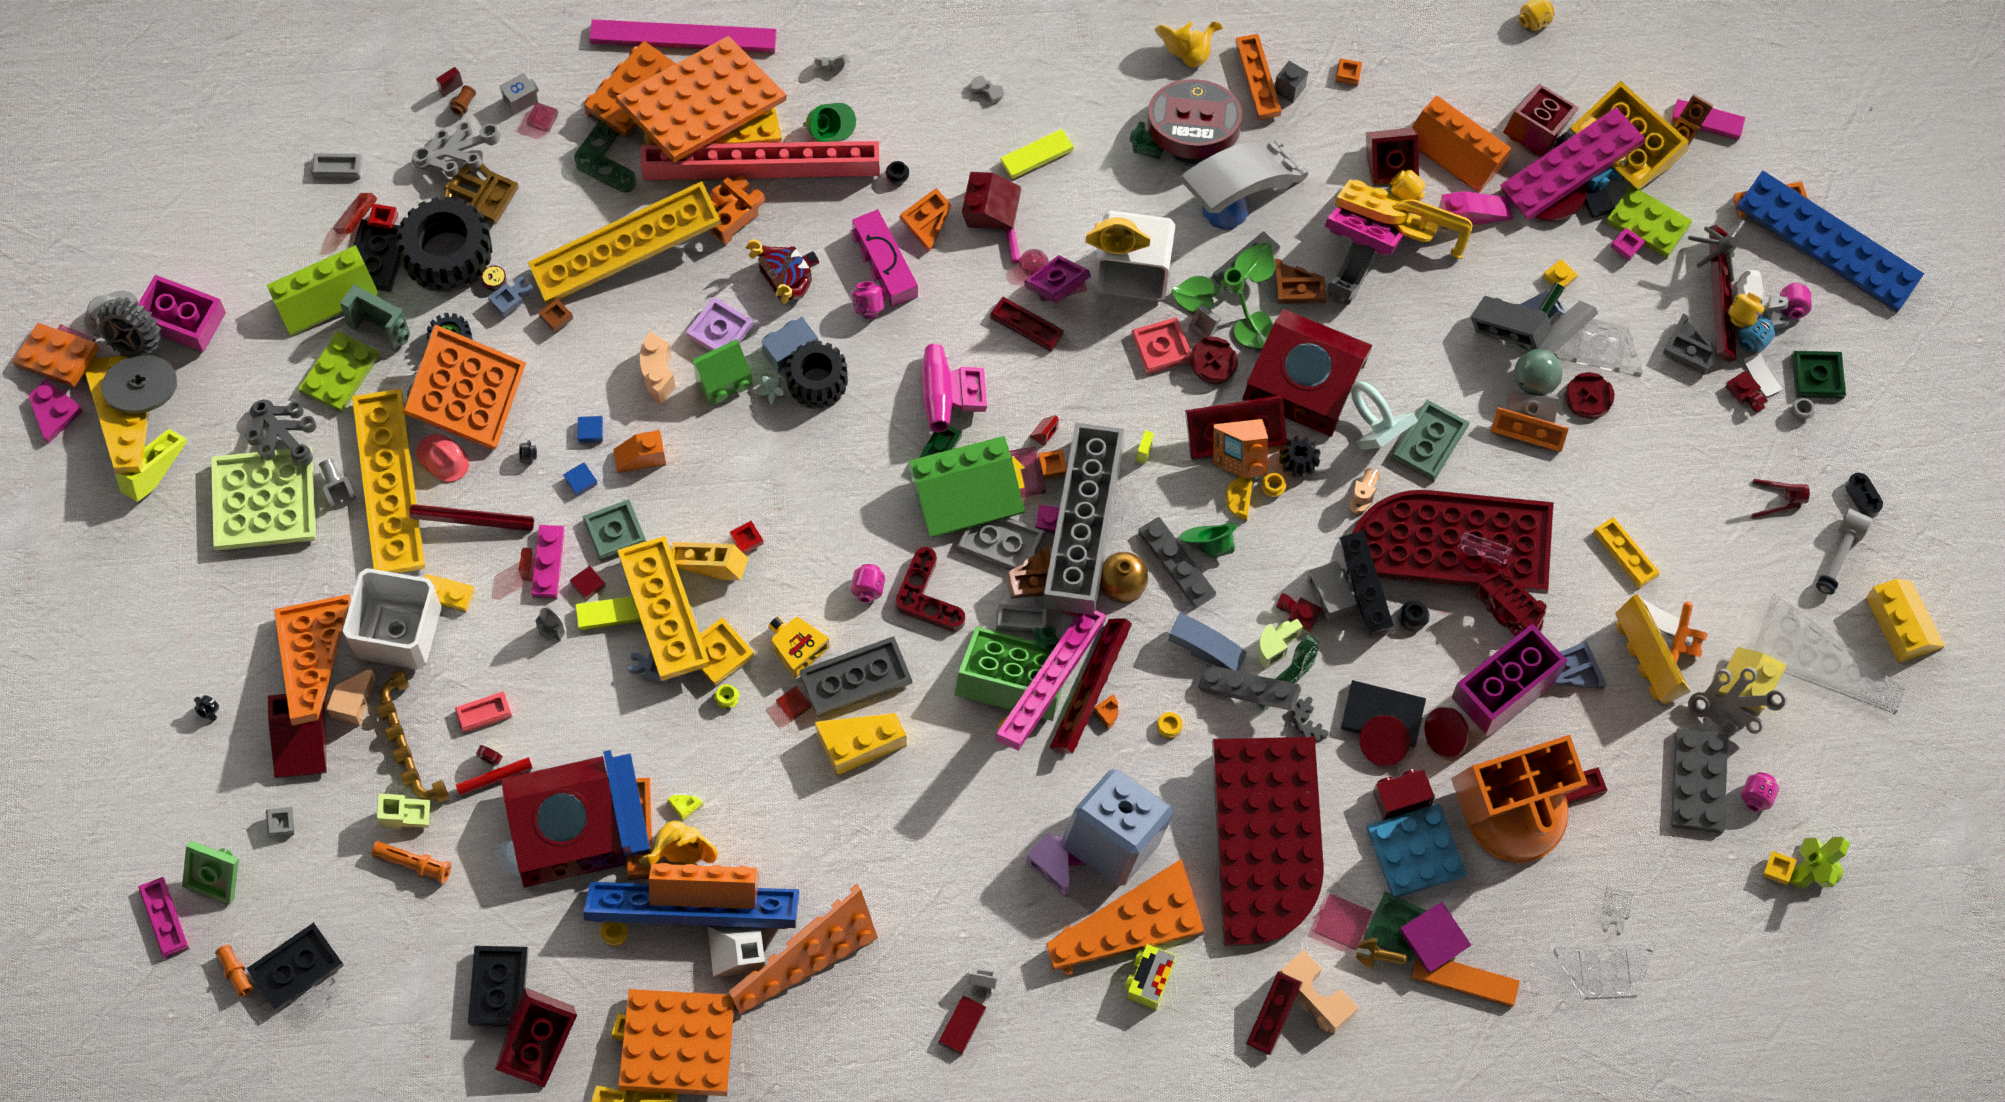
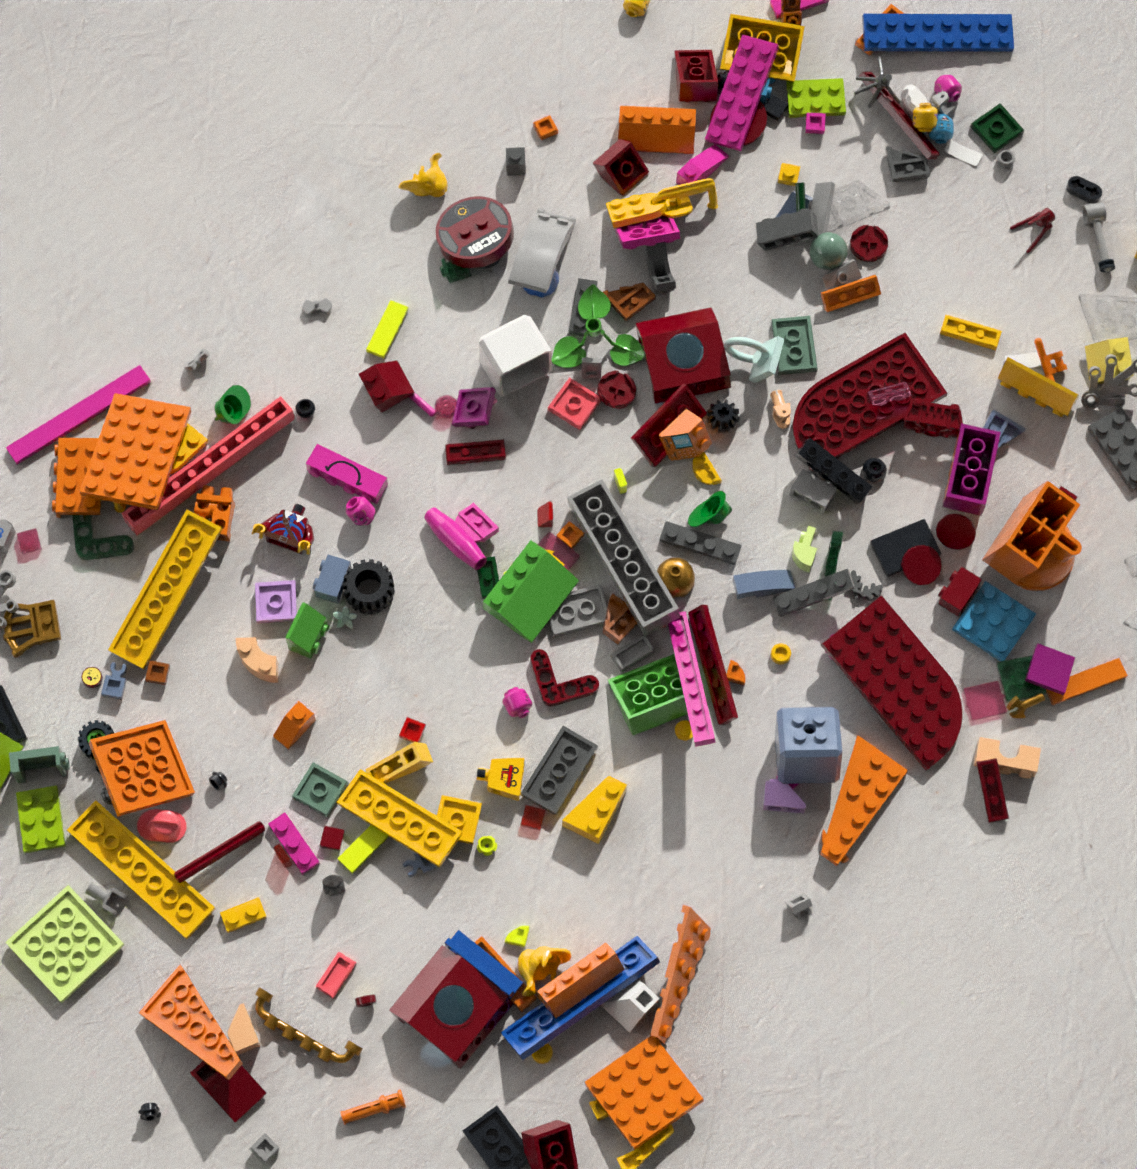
camera: 35 degrees left, 5 degrees up
dark grey plant [245,400,317,467] -> none
white plate [343,568,442,670] -> none
yellowish green brick [377,794,430,830] -> none
black tyre [397,196,493,292] -> none
red piece [455,757,533,796] -> none
blue tile [563,462,598,496] -> none
blue tile [577,416,603,442] -> none
orange wing [899,188,951,252] -> none
dark red tile [939,995,986,1055] -> none
clear green plate [1032,626,1060,651] -> none
dark pink plate [1035,504,1060,534] -> none
yellow hat [1085,217,1150,254] -> none
brick [1124,944,1176,1010] -> none
orange plate [1235,34,1282,120] -> none
yellow plate [1261,473,1286,497] -> none
dark red plate [1276,593,1323,632] -> none
yellow head [1390,170,1425,201] -> none
dark red plate [1725,370,1768,413] -> none

